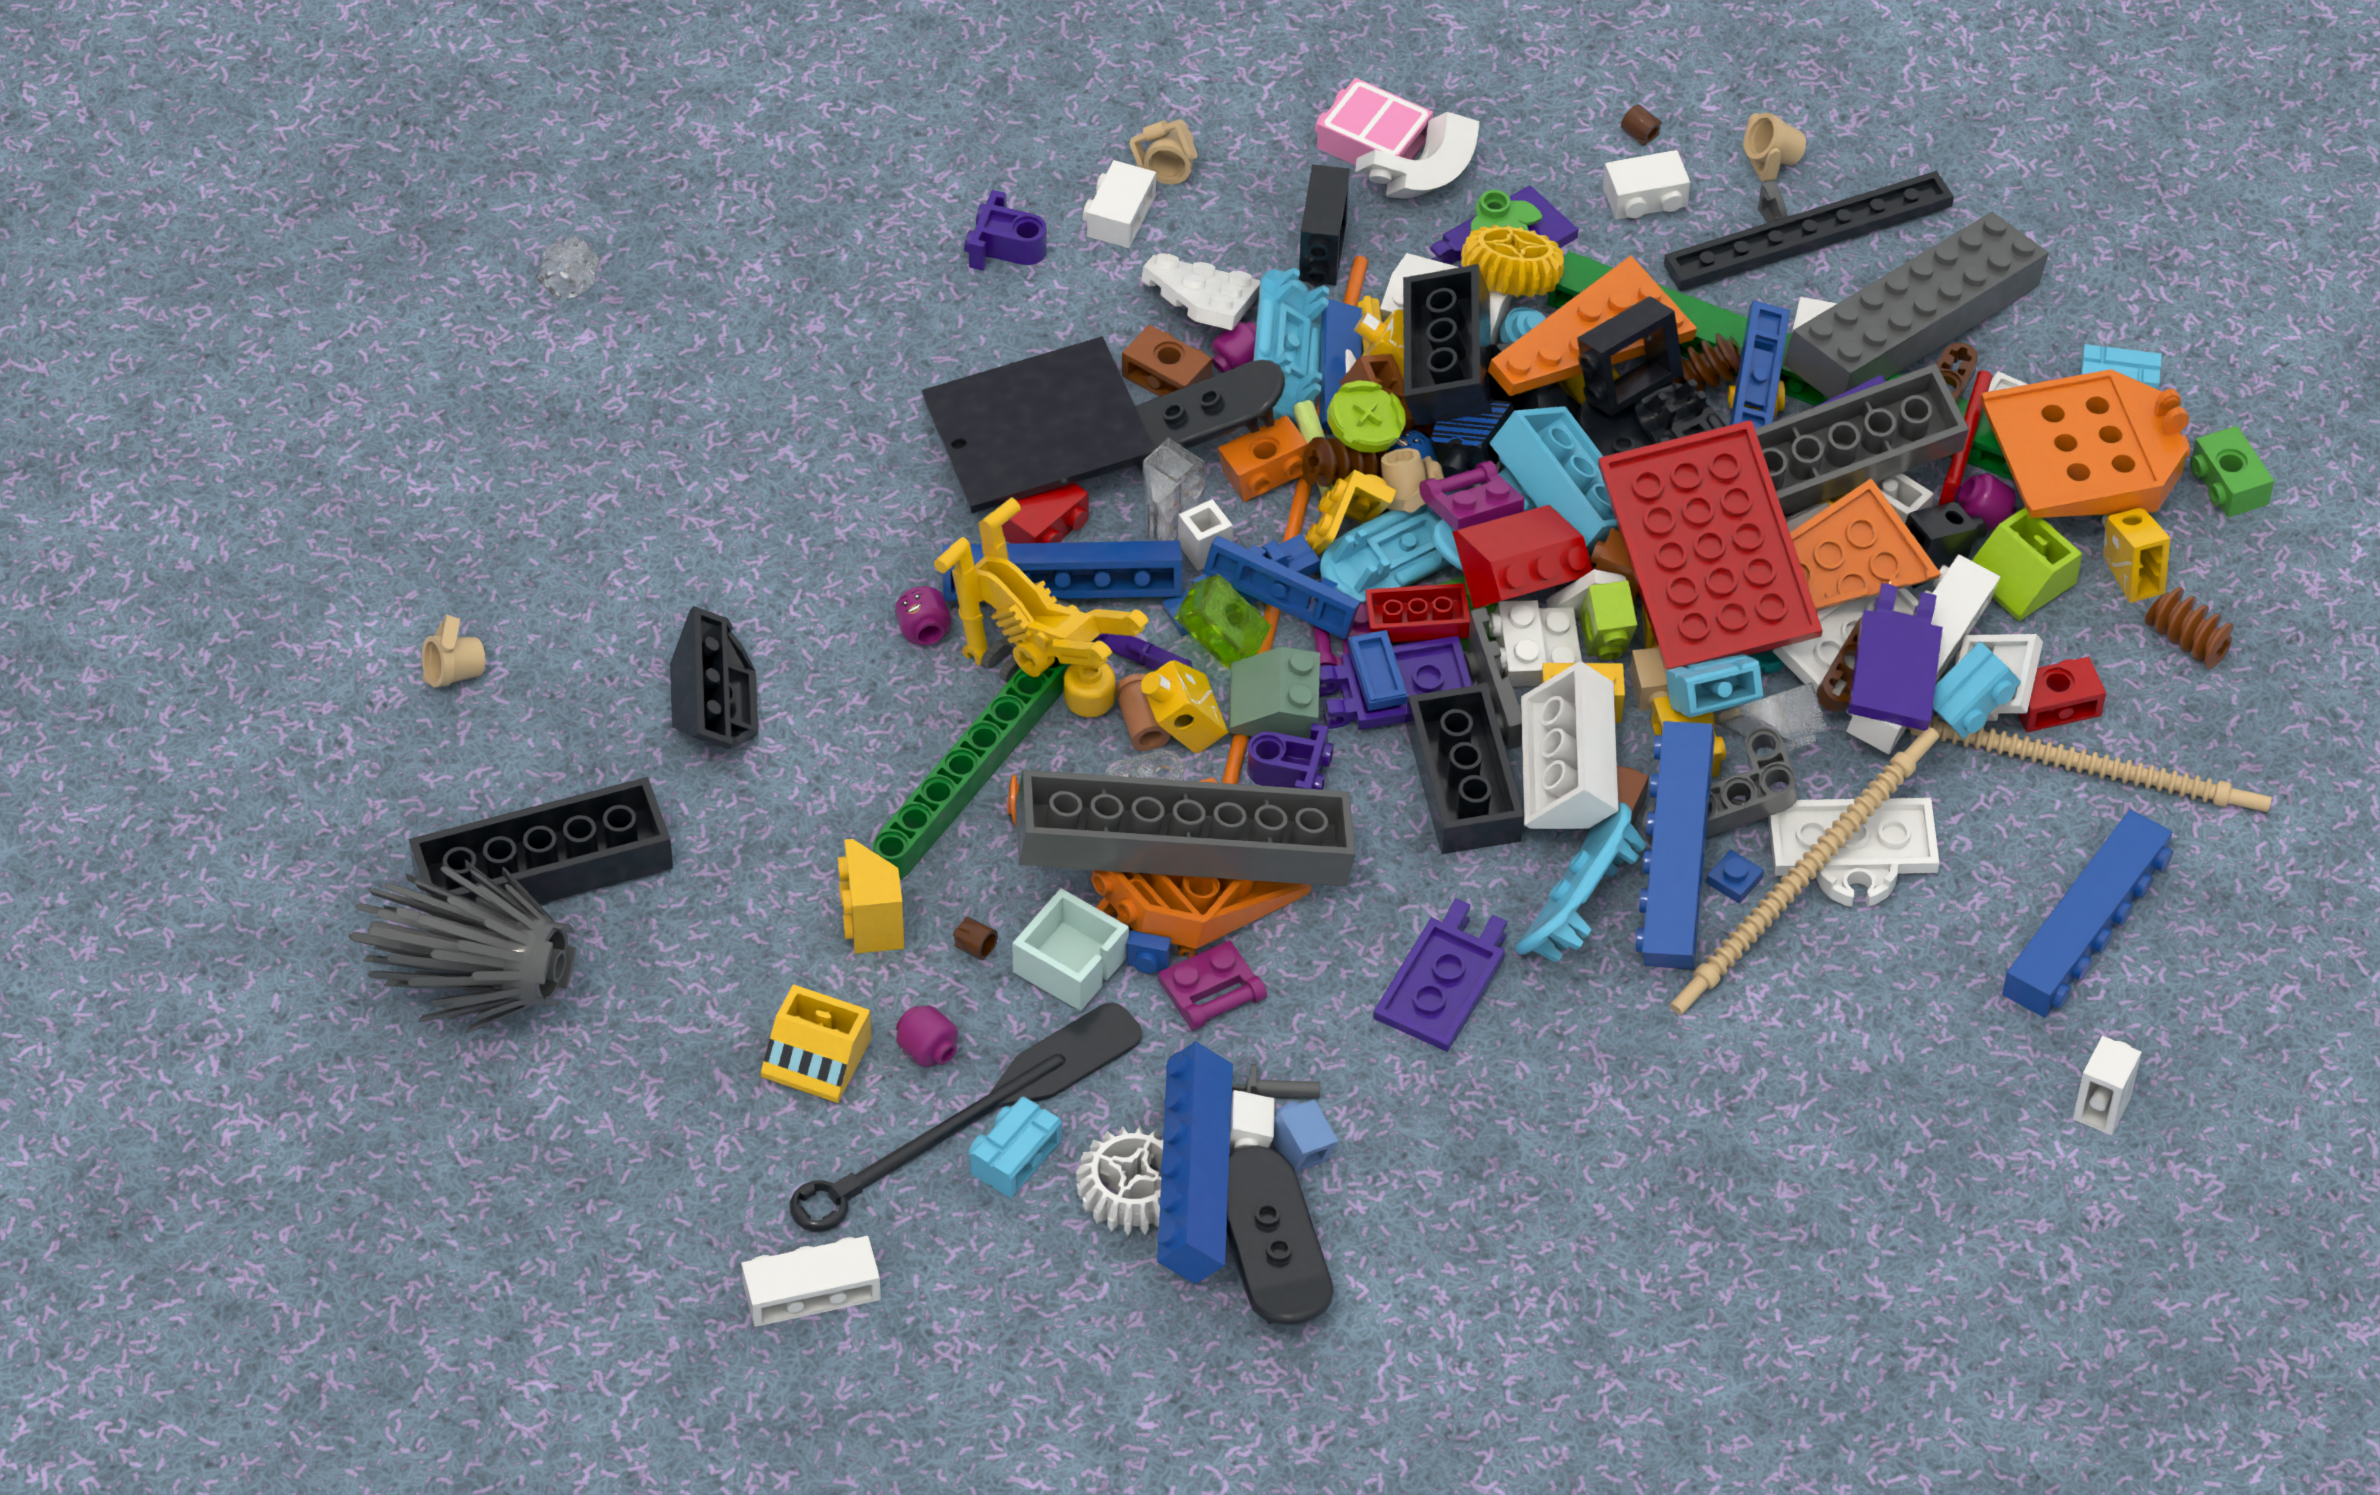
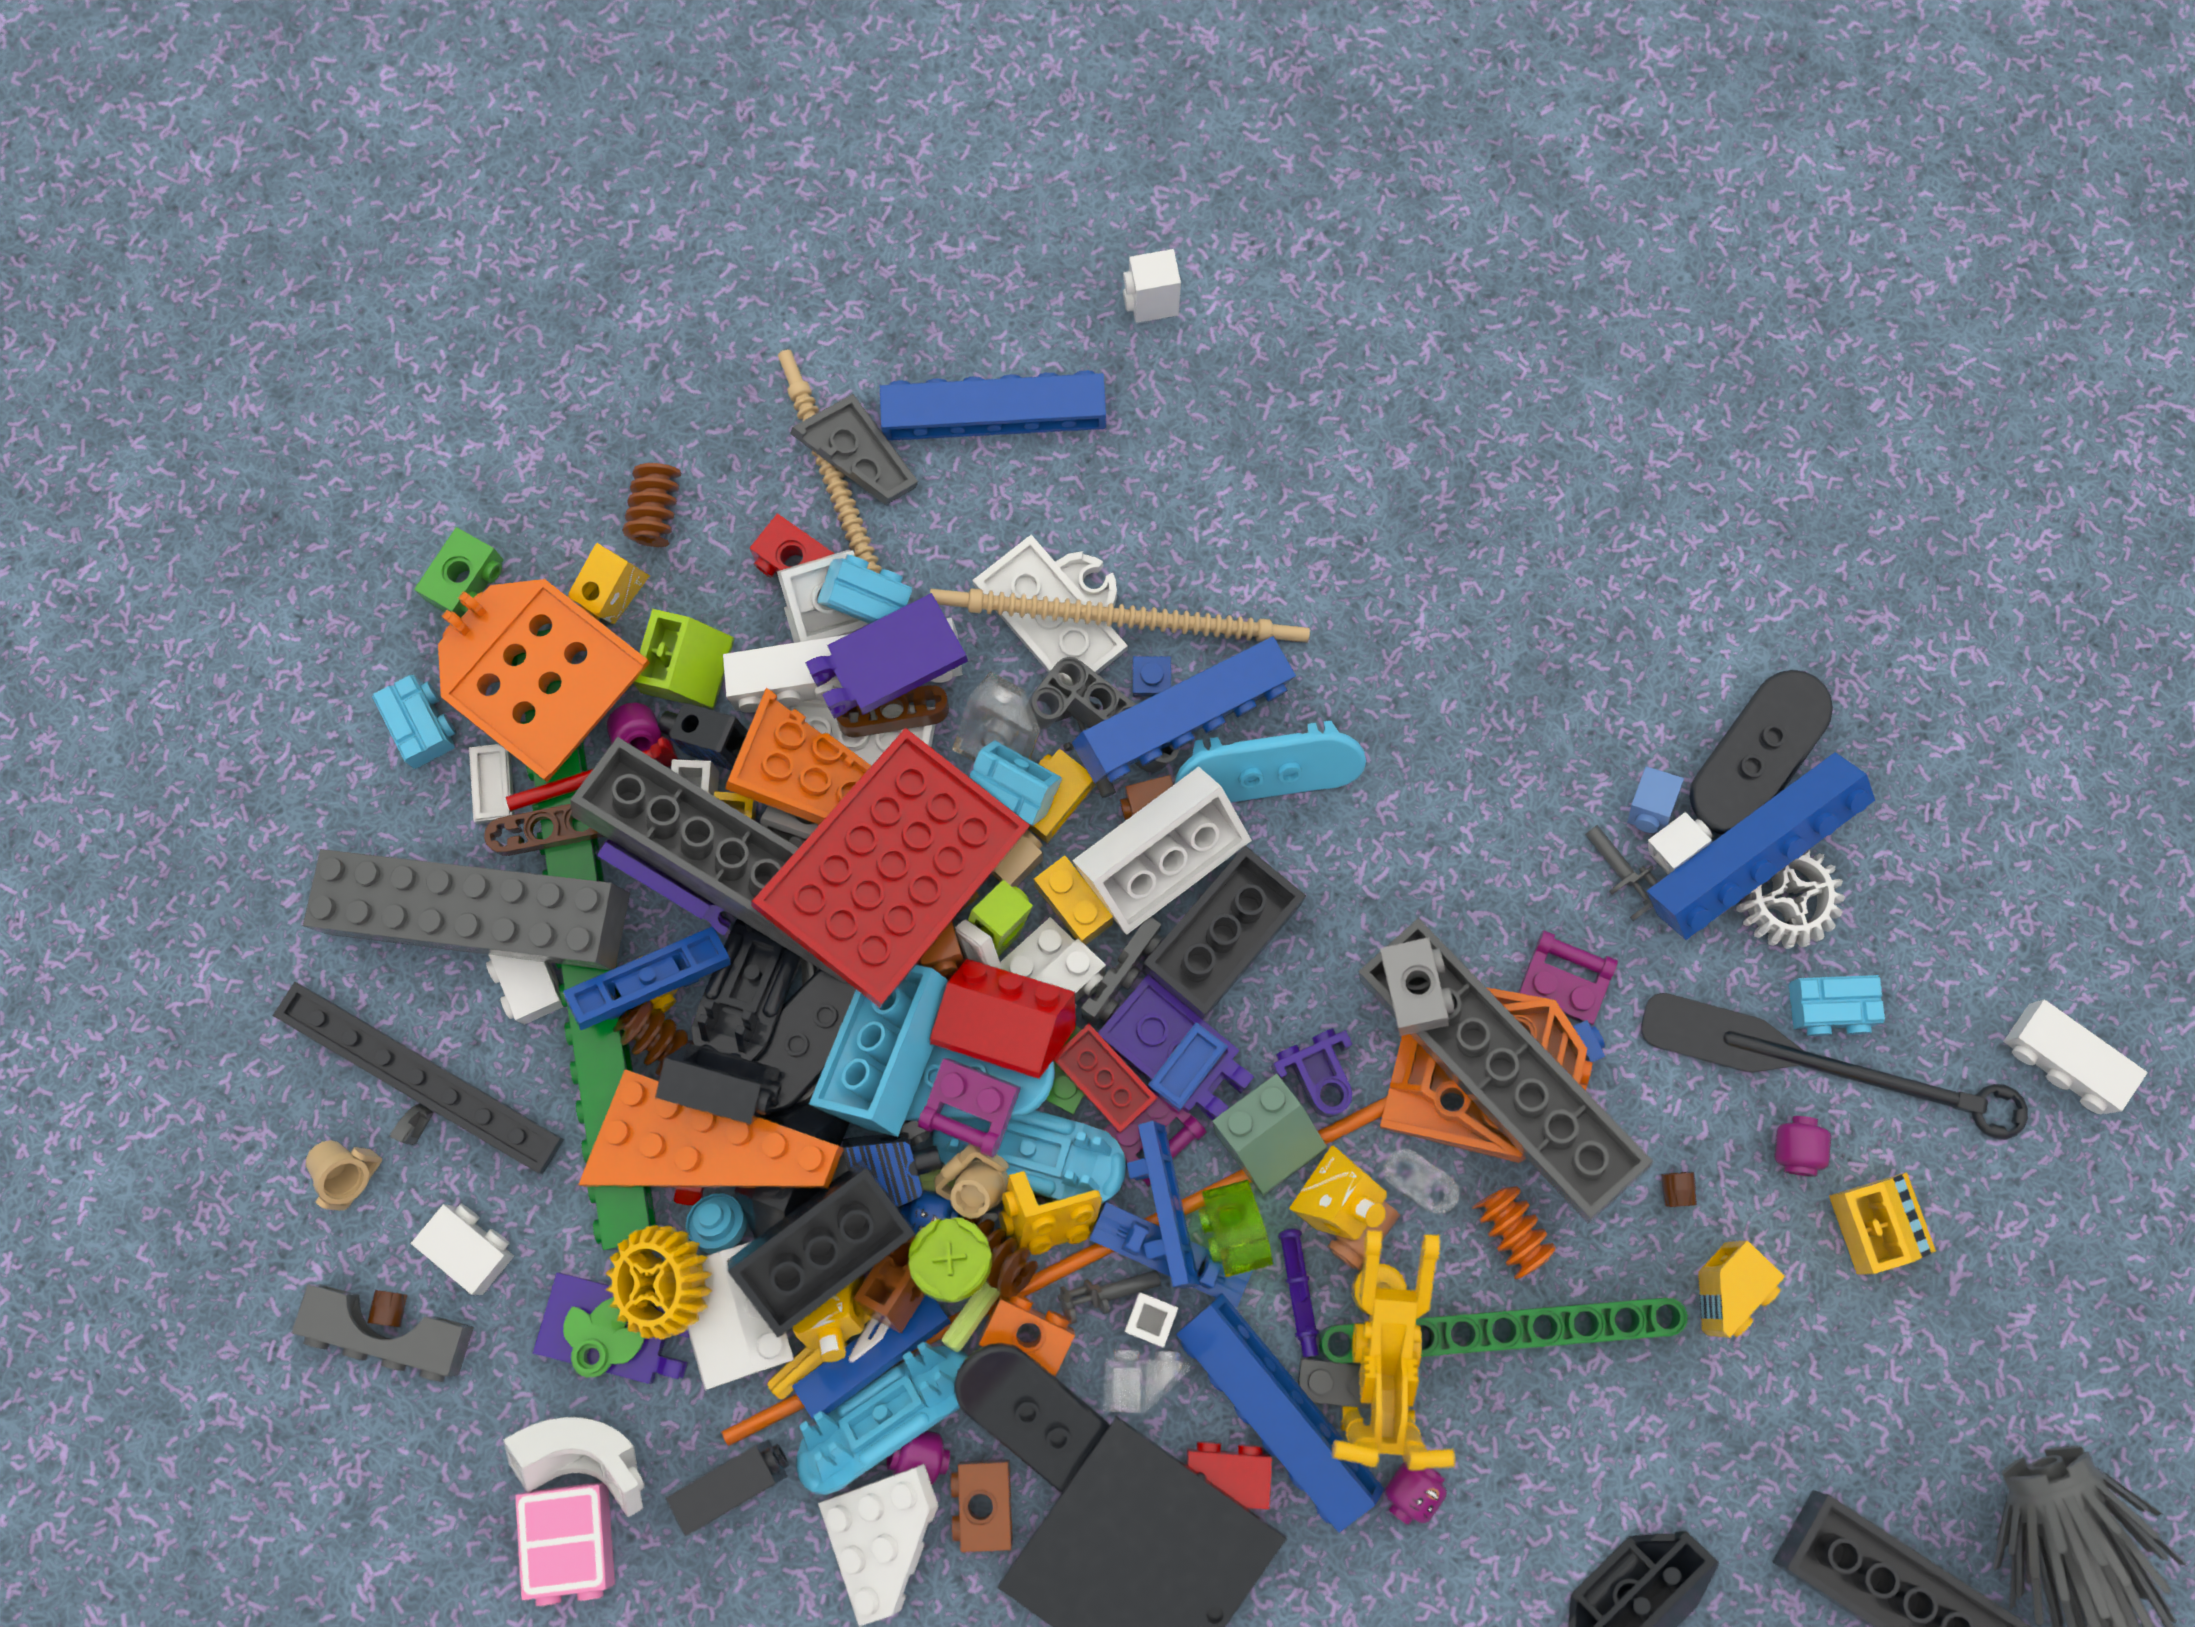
camera: 125 degrees left, 25 degrees up
light aqua piece [1012,888,1129,1011] -> none
dark purple tile [1373,898,1507,1052] -> none
none -> dark grey arch [291,1284,474,1382]
none -> dark grey wing [790,394,918,505]
none -> dark grey piece [1058,1270,1161,1324]
none -> light grey brick [1380,938,1455,1036]

